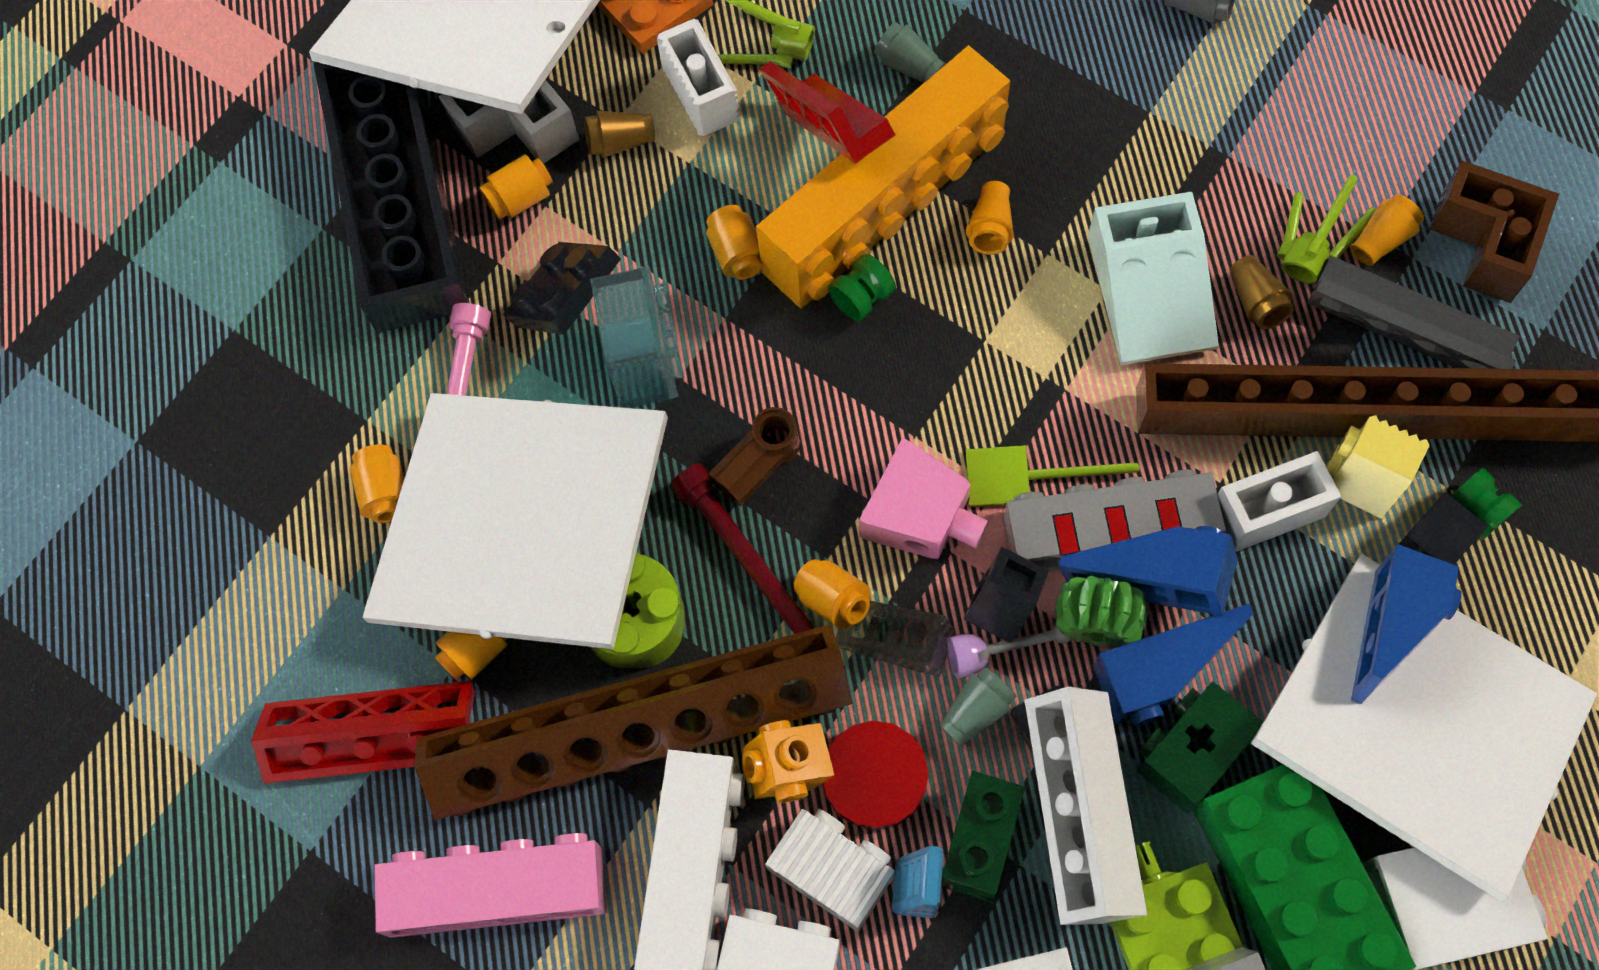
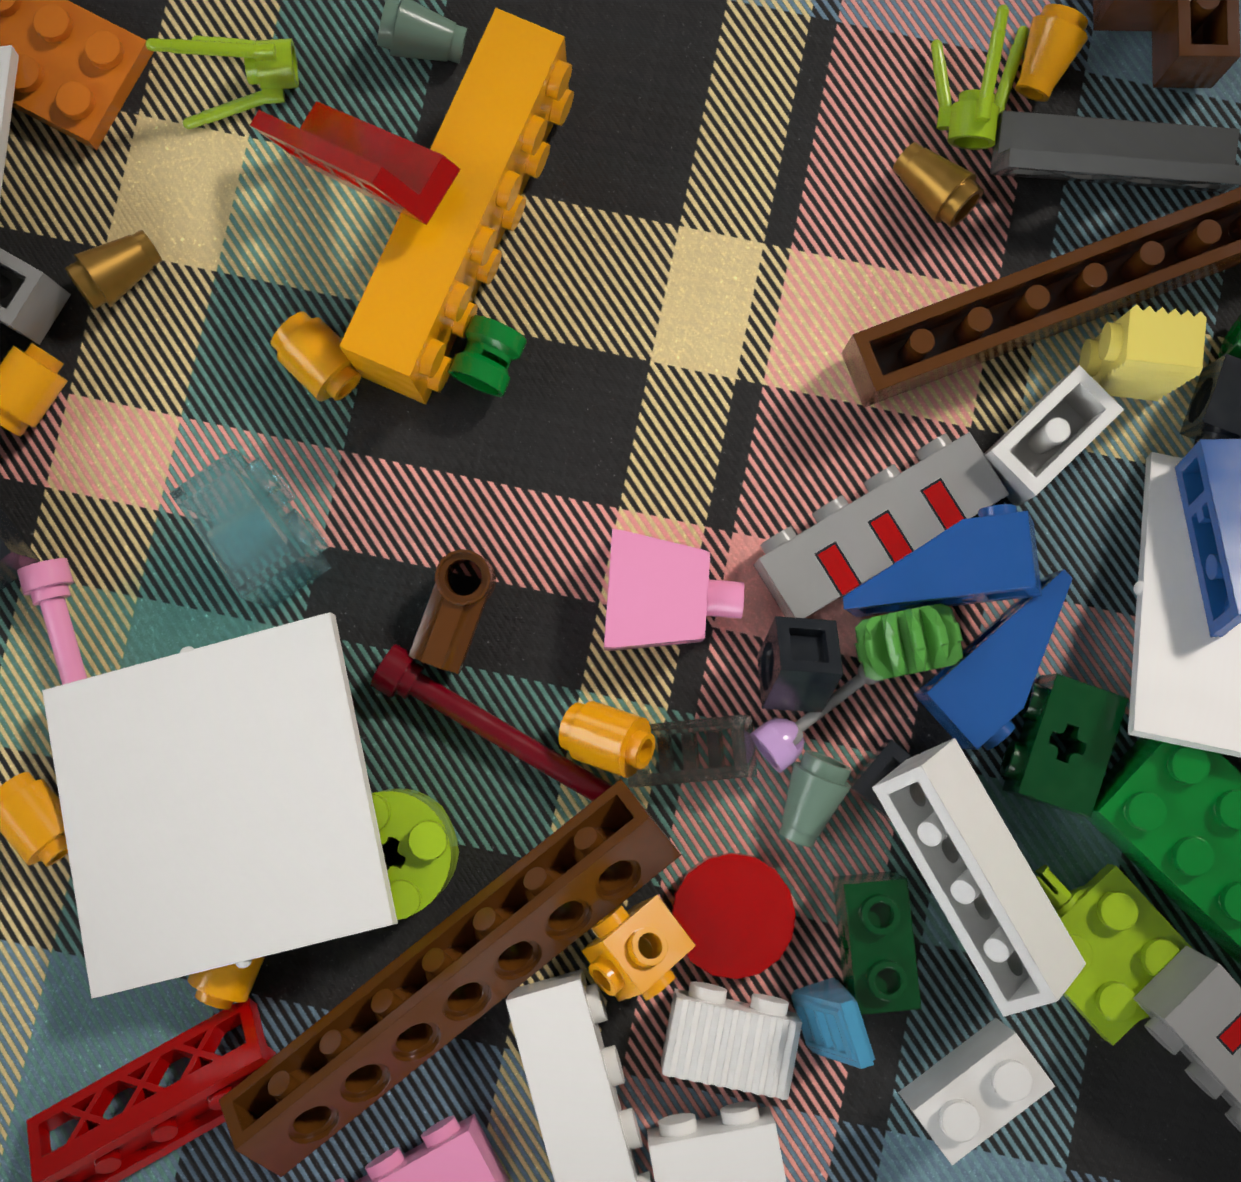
camera: 30 degrees left, 15 degrees up
black plate [503,242,621,335] -> none
white brick [657,19,741,136] -> none
light orange cone [966,181,1014,255] -> none
lime piece [966,445,1140,507] -> none
light aqua slope [1088,192,1219,365] -> none

